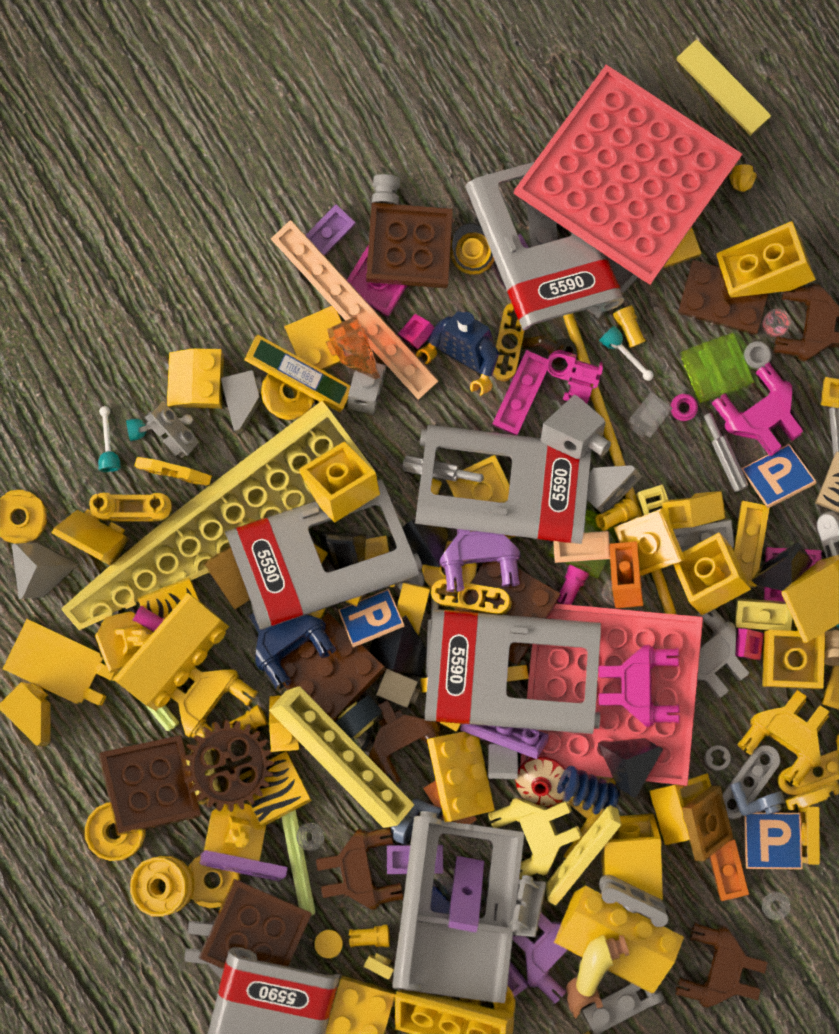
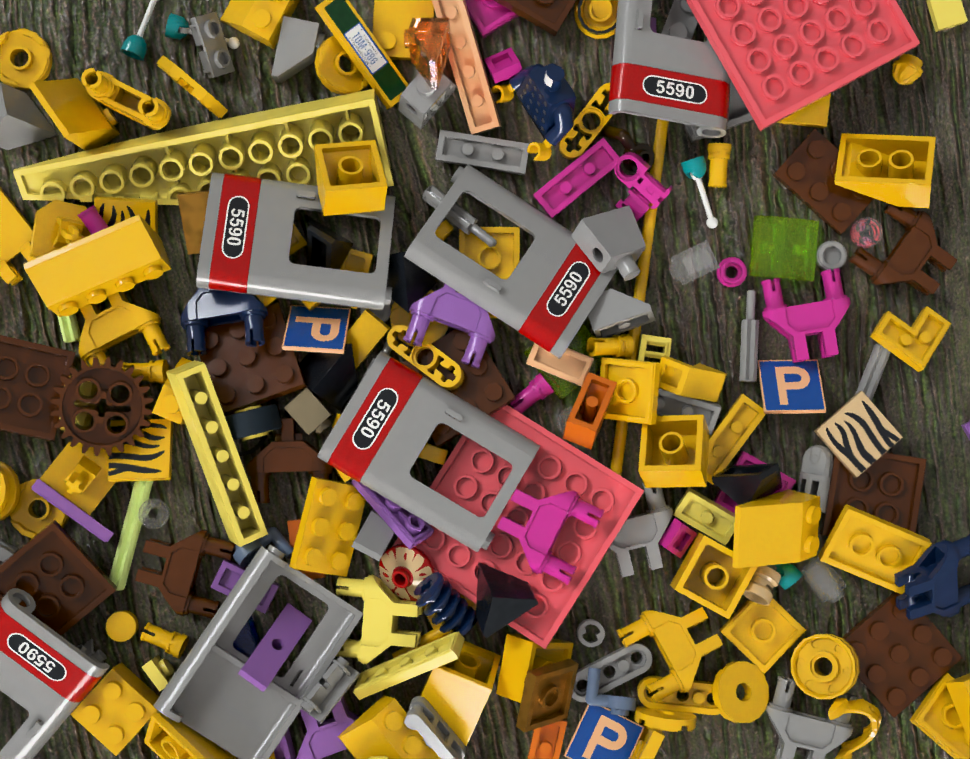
camera: 25 degrees right, 5 degrees up
none -> light grey plate [435,129,529,176]

